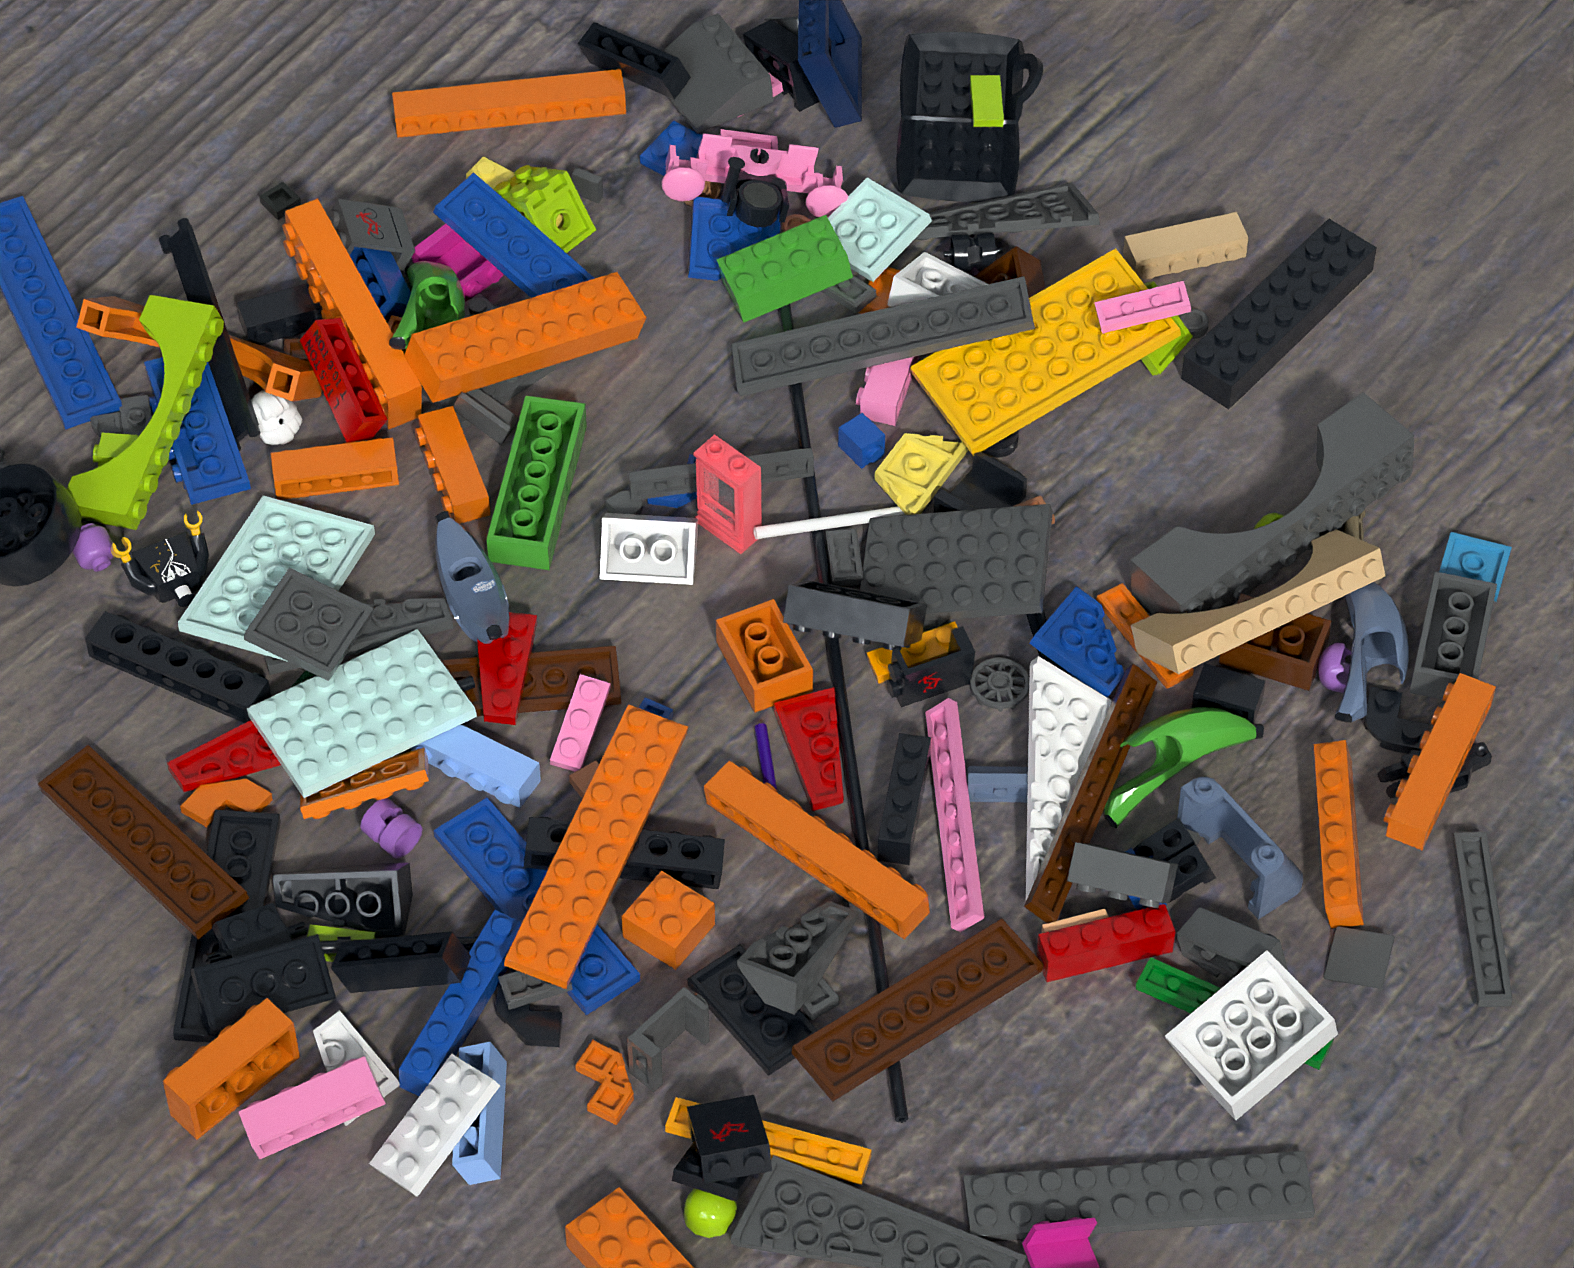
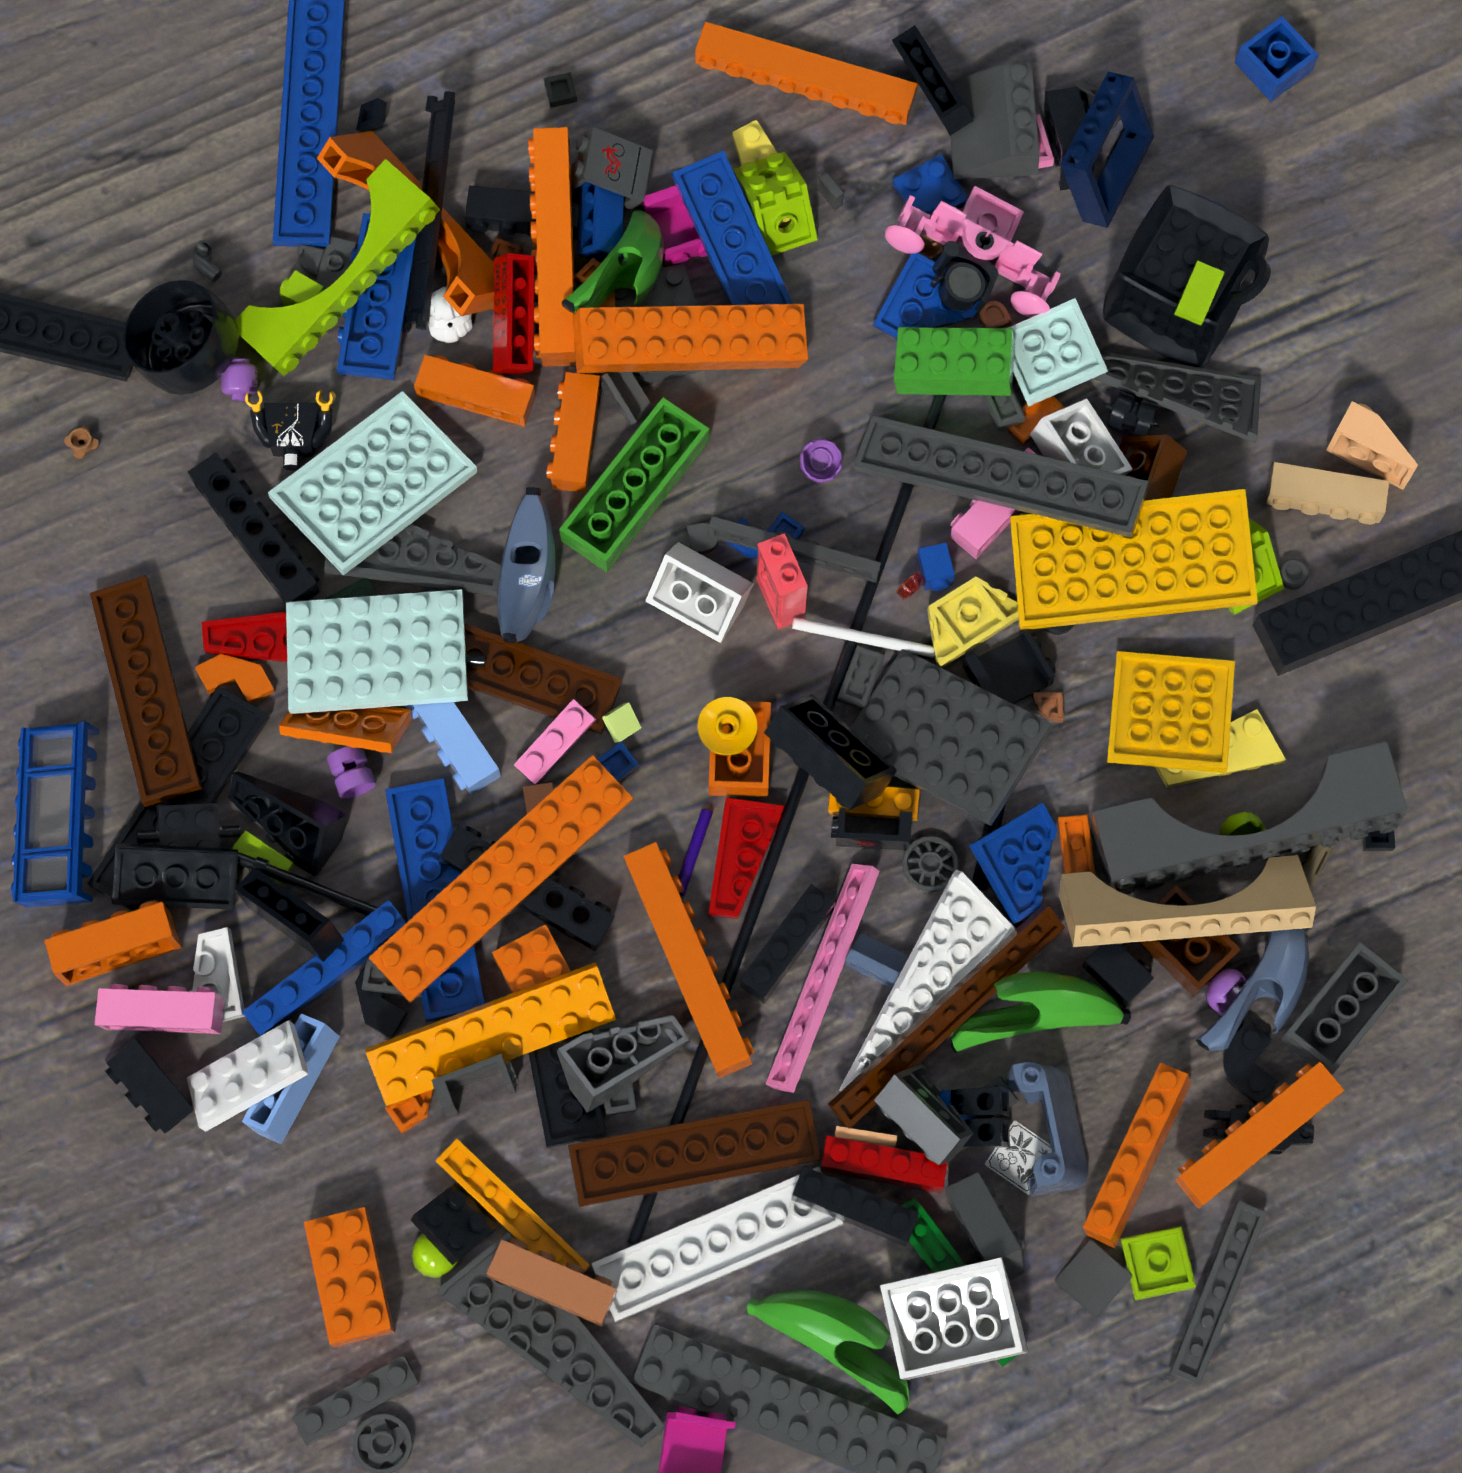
camera: 25 degrees right, 20 degrees up
dark grey plate [244,568,374,681] -> none
red wing [477,612,538,725] -> none
black panel [687,1095,772,1183] -> none
bright pink plate [1094,281,1191,333] -> none
dark azure plate [1439,532,1512,602] -> none
none -> window [11,720,99,908]
none -> black wedge [105,1036,194,1134]
none -> black plate [356,98,387,132]
none -> light orange plate [365,962,616,1106]
none -> nougat brick [486,1238,617,1326]
none -> white plate [591,1167,844,1322]
none -> yellowish green tile [602,702,641,743]
none -> yellow dish [697,697,757,755]
none -> bright green piece [747,1290,909,1415]
none -> black brick [791,1166,920,1247]
none -> medium lavender hair [799,439,843,483]
none -> clear red tile [896,572,924,600]
none -> white sticker [985,1121,1052,1195]
none -> yellow plate [1107,651,1235,773]
none -> lime plate [1121,1226,1196,1301]
none -> light yellow wing [1155,709,1286,788]
none -> light nougat slope [1326,401,1418,490]
none -> black plate [1362,830,1395,851]

